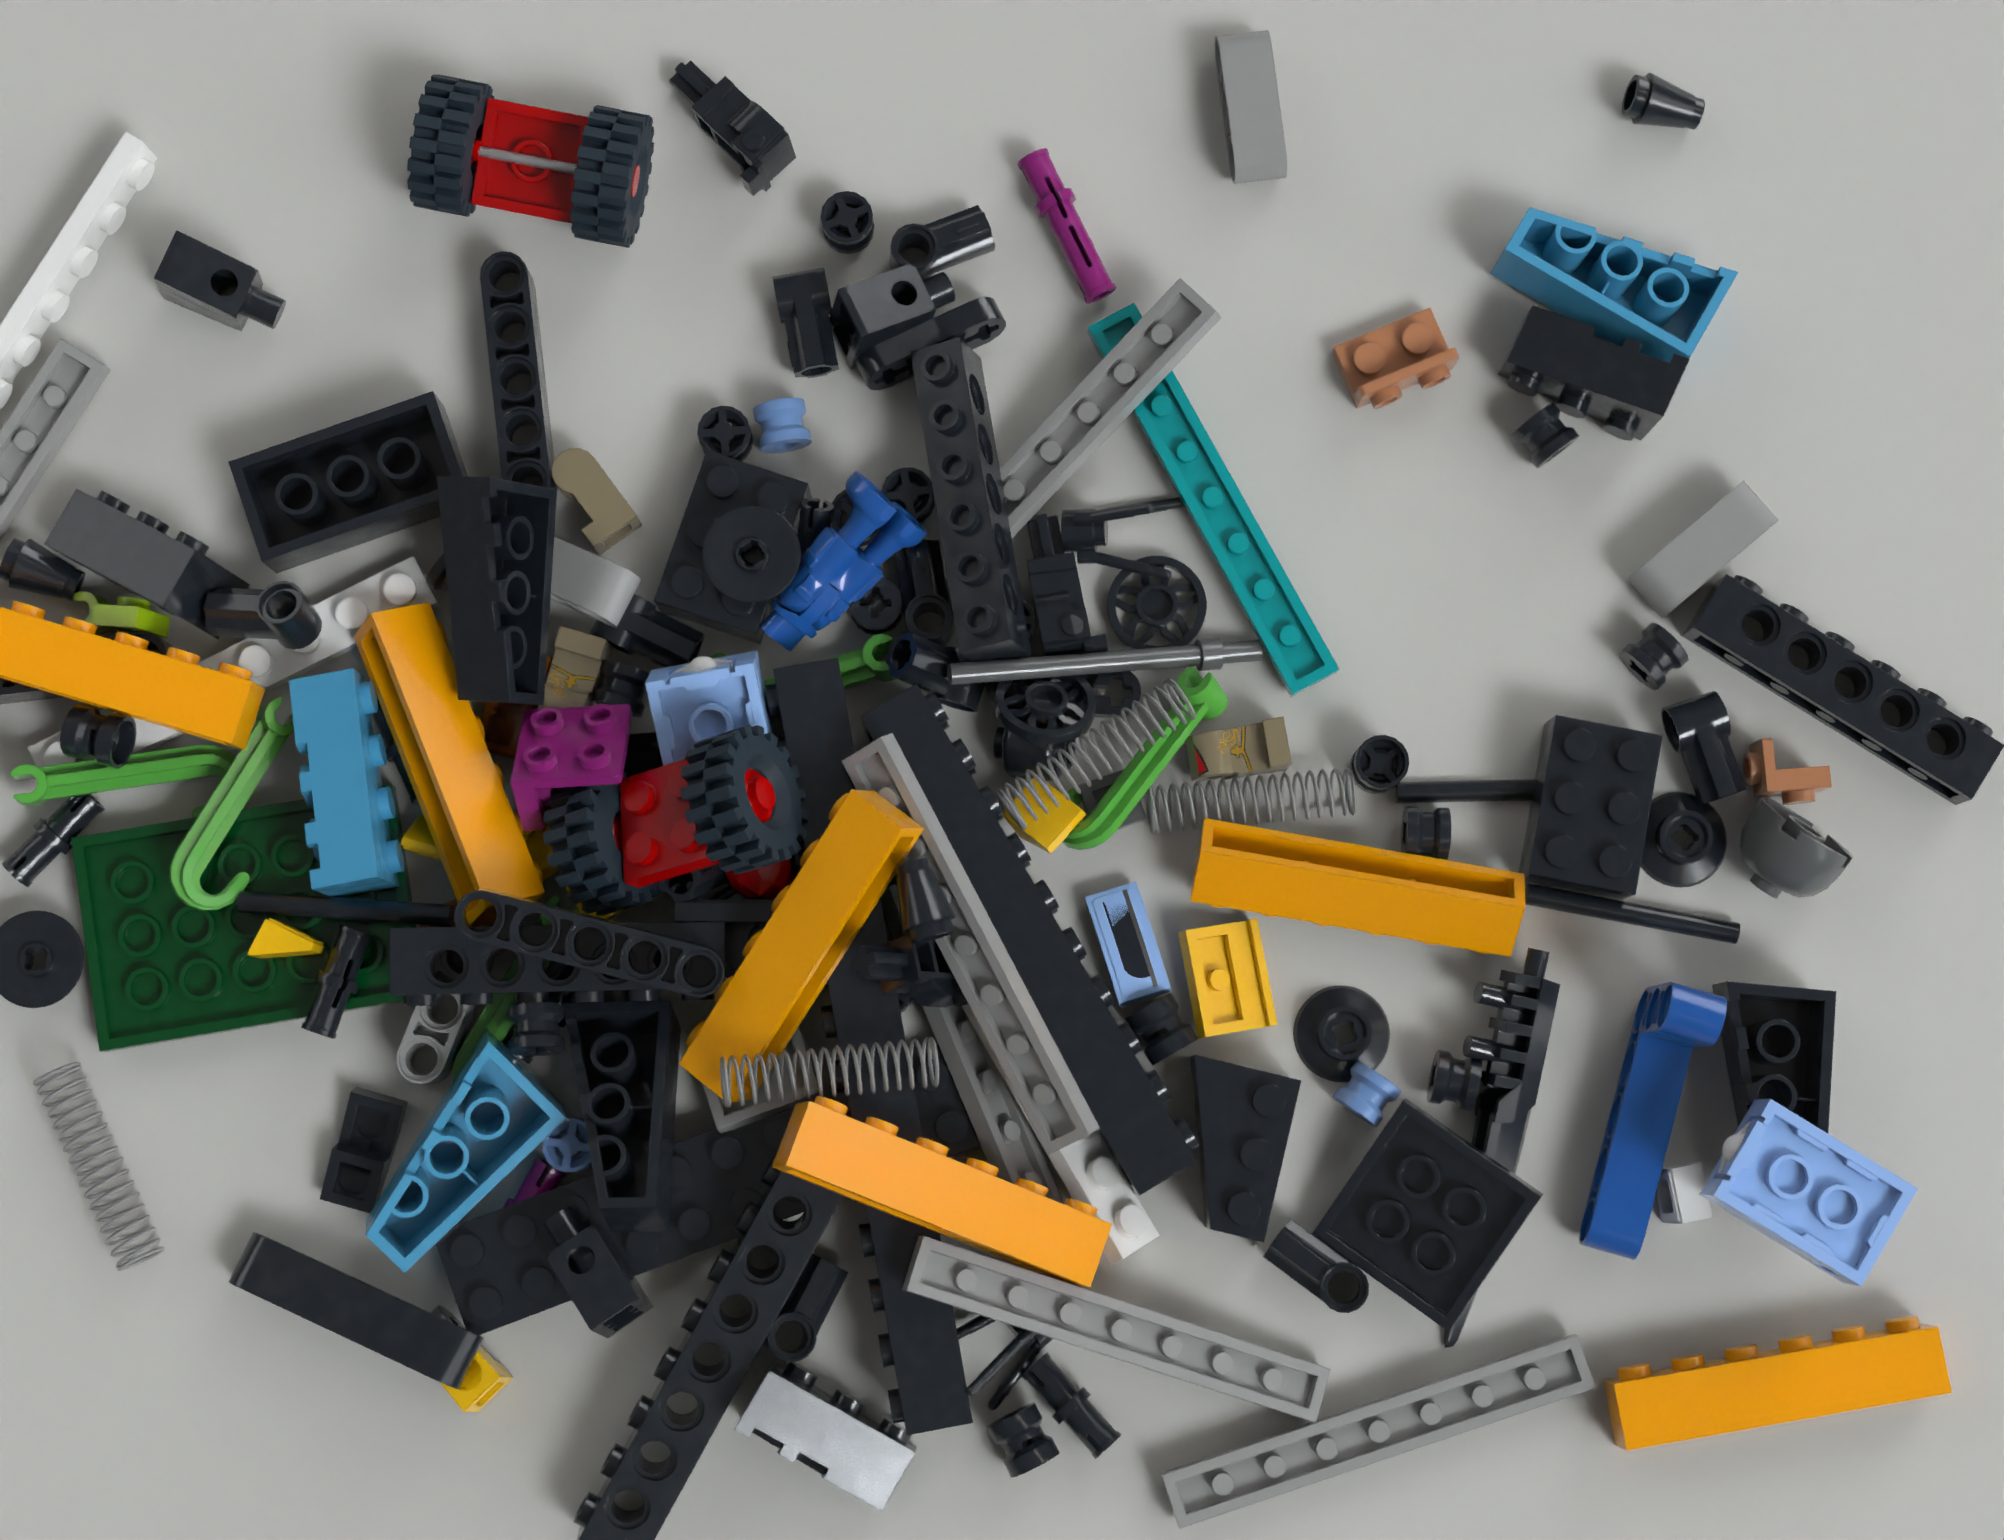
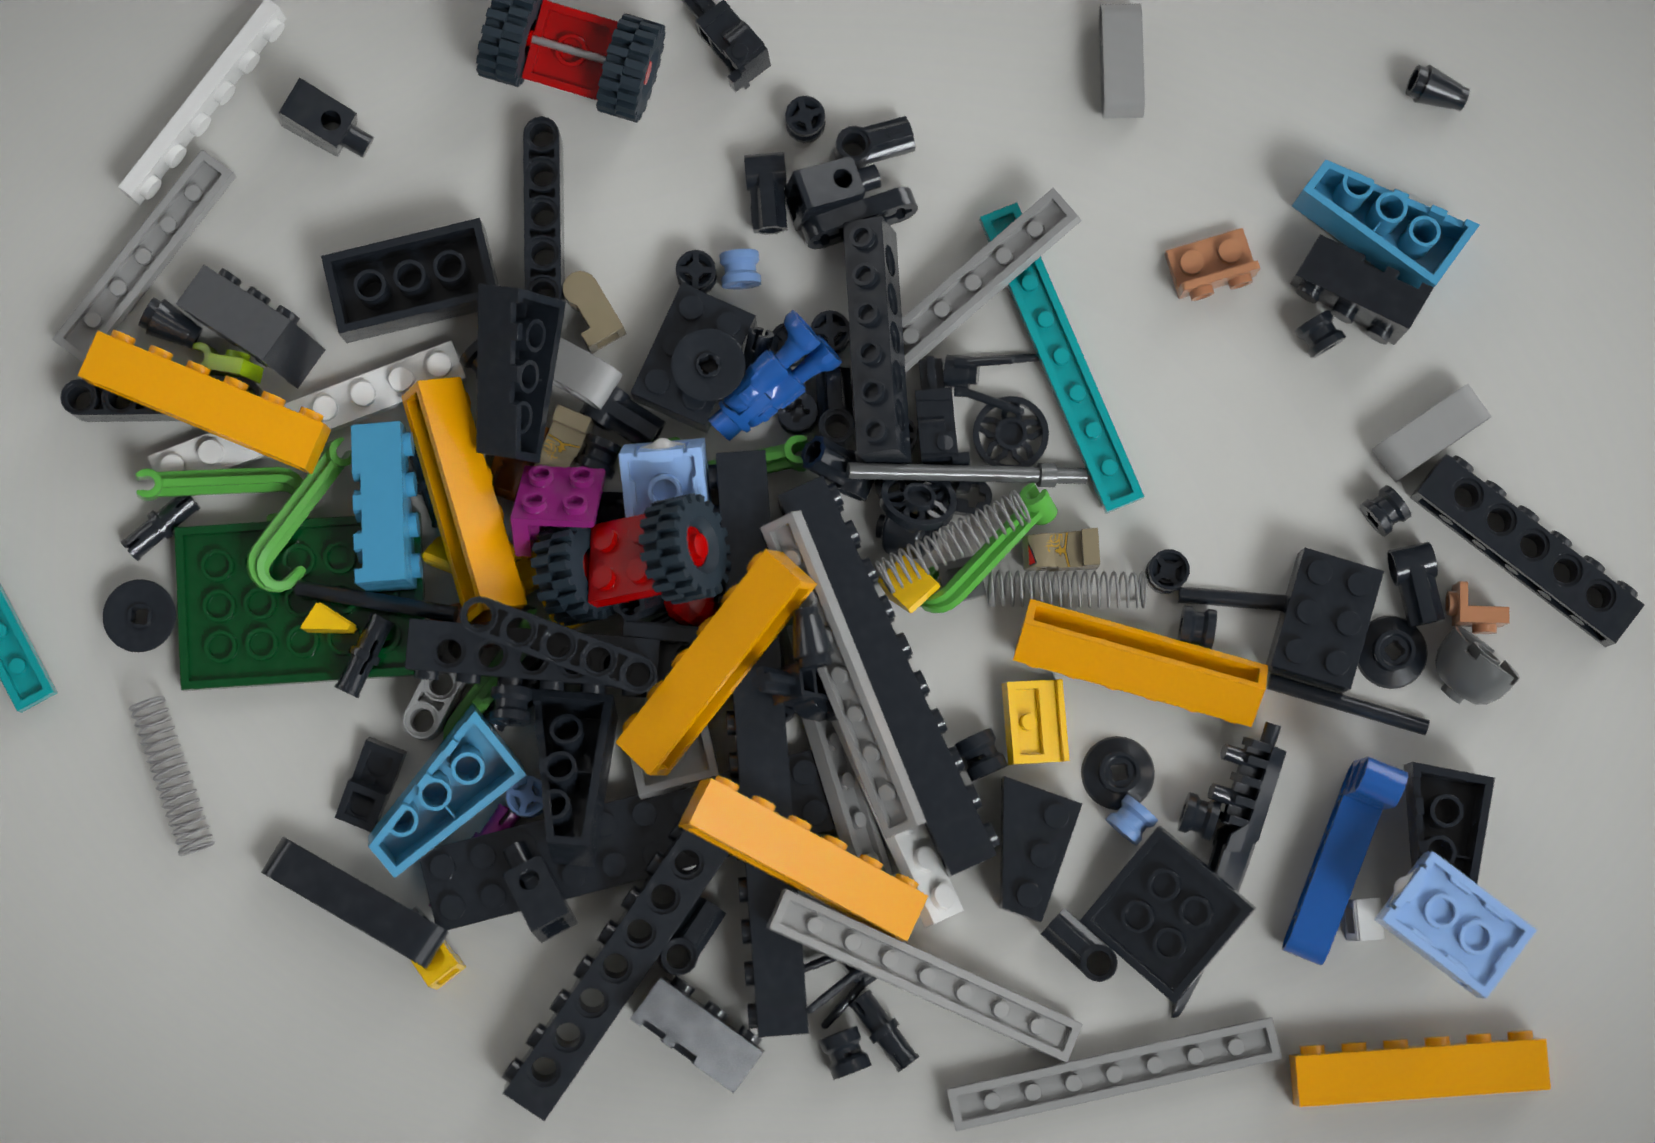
camera: 10 degrees right, 0 degrees up
black wheel [60,703,137,769] -> none
black piece [203,581,322,650] -> none
light grey piece [720,1037,939,1108] -> none
magenta pin [1017,148,1116,304] -> none
light blue slope [1085,881,1171,1008] -> none

